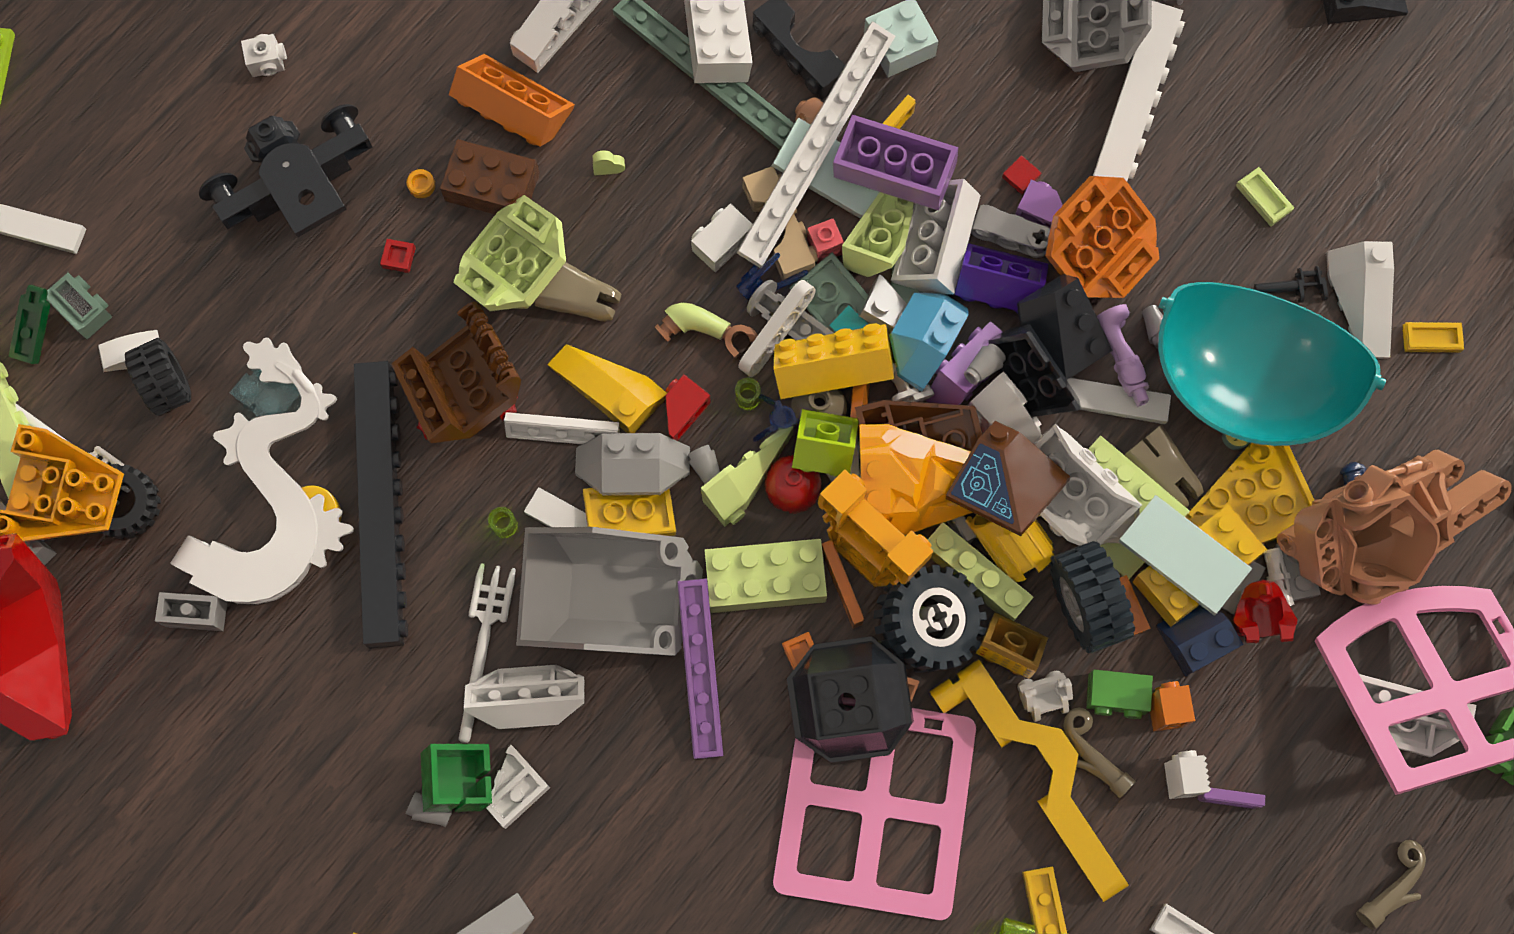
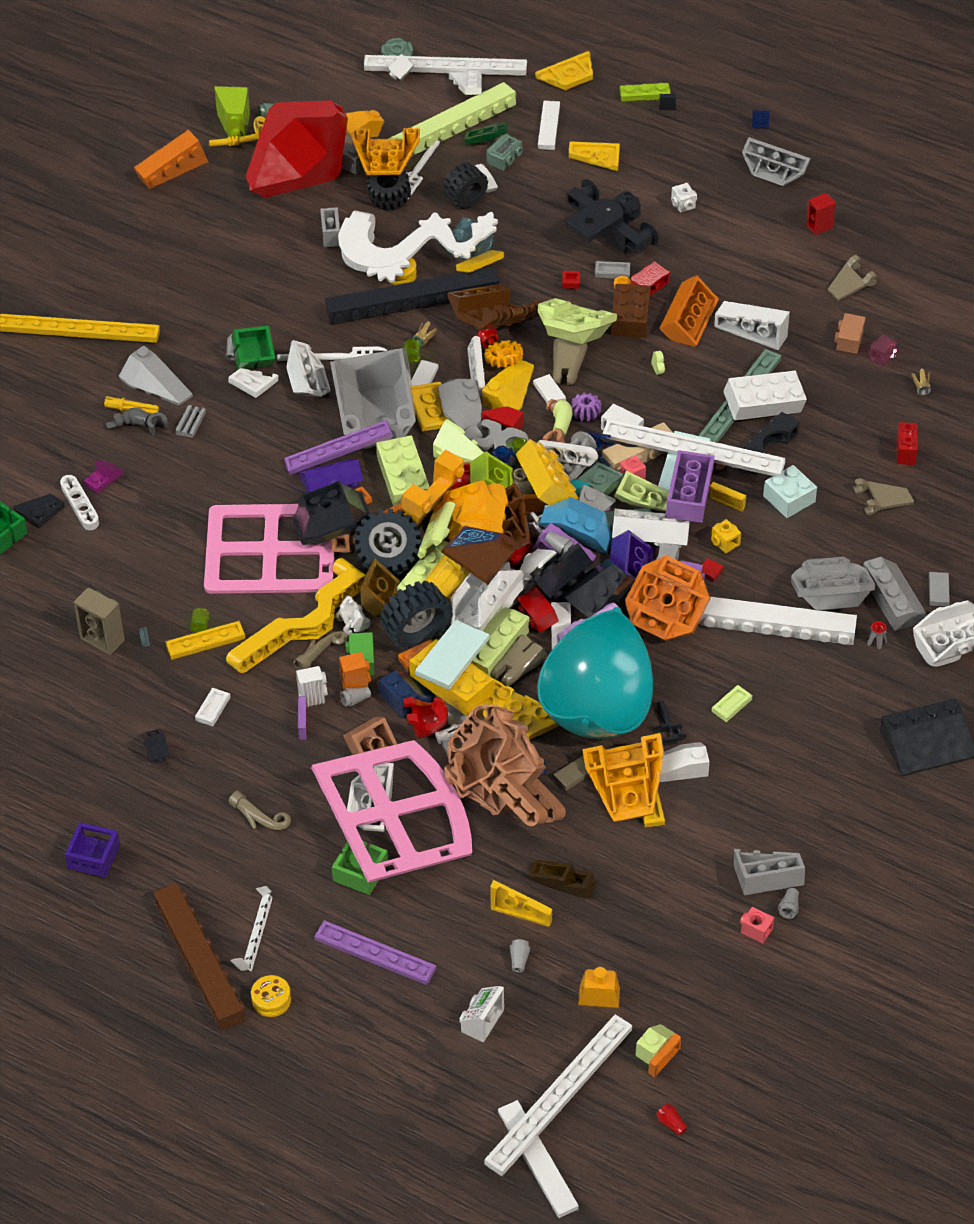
camera: 80 degrees right, 25 degrees down
none -> light grey tile [175,405,206,438]
none -> dark purple slope [299,459,363,493]
none -> light grey cone [340,686,371,707]
none -> nougat slope [343,717,397,755]
none -> pearl gold piece [413,321,437,347]
none -> yellowish green piece [418,502,455,559]
none -> yellow tile [456,250,504,273]
none -> light grey piece [470,419,529,467]
none -> light orange gear [484,340,523,368]
none -> red brick [517,587,559,633]
none -> white tile [533,374,566,403]
none -> dark tan tile [553,755,590,791]
none -> yellow wing [569,142,620,171]
none -> medium lavender gear [571,392,601,422]
none -> light orange wedge [583,733,664,823]
none -> light grey tile [595,261,630,279]
none -> brick [631,261,670,296]
none -> black tile [659,94,676,111]
none -> yellow brick [711,519,741,553]

